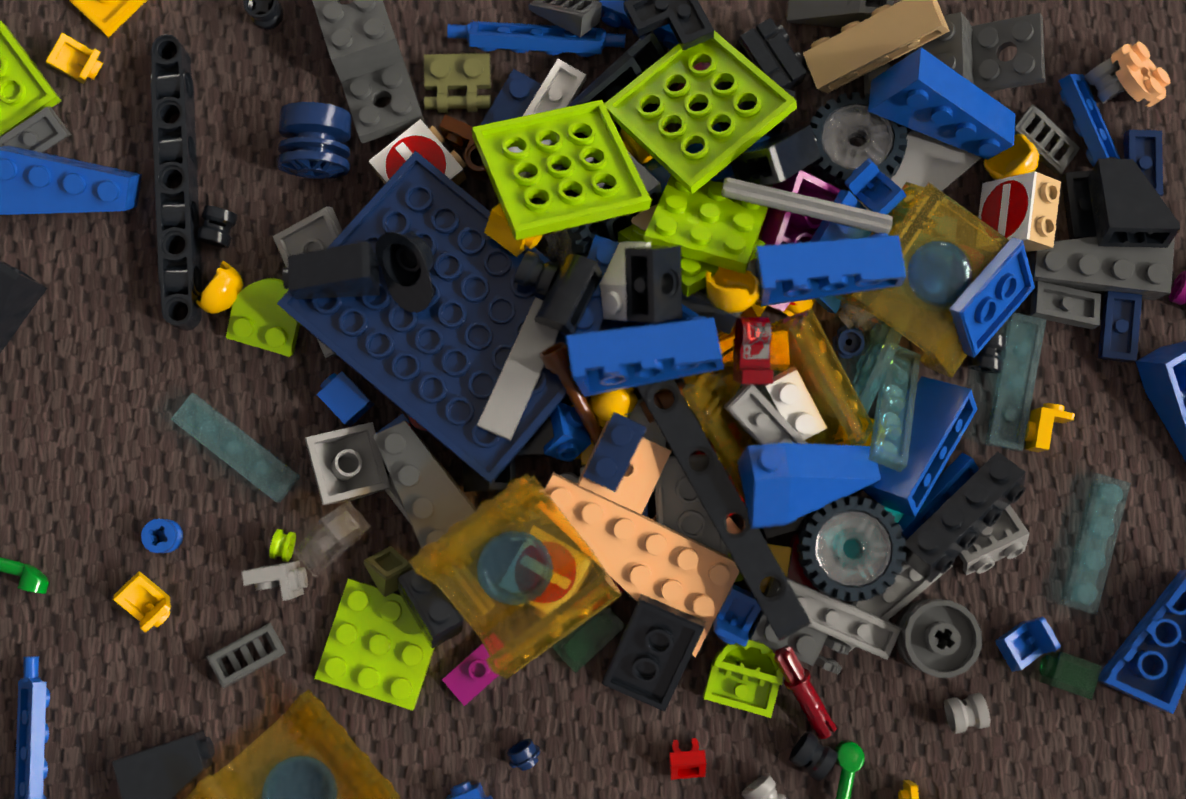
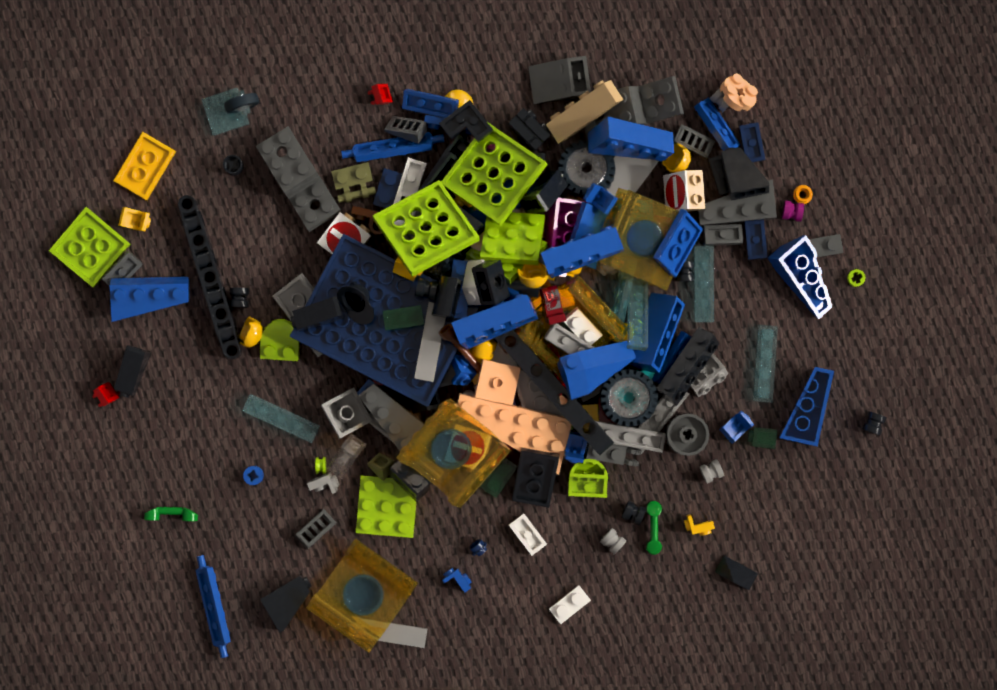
camera: 10 degrees left, 5 degrees up
yellow bracket [113,571,171,633] -> none
dark blue wheel [277,102,352,179] -> none
blue brick [316,371,375,427] -> none
magenta plate [442,633,517,706] -> none
dark blue plate [583,412,647,492] -> none
red tile [669,738,706,780] -> none
light grey axle [721,177,893,234] -> none
dark red axle [774,646,837,739] -> none
dark blue plate [832,326,865,359] -> none
yellow bracket [1022,403,1075,452] -> none
none -> clear green plate [383,305,424,331]
none -> white plate [509,513,547,556]

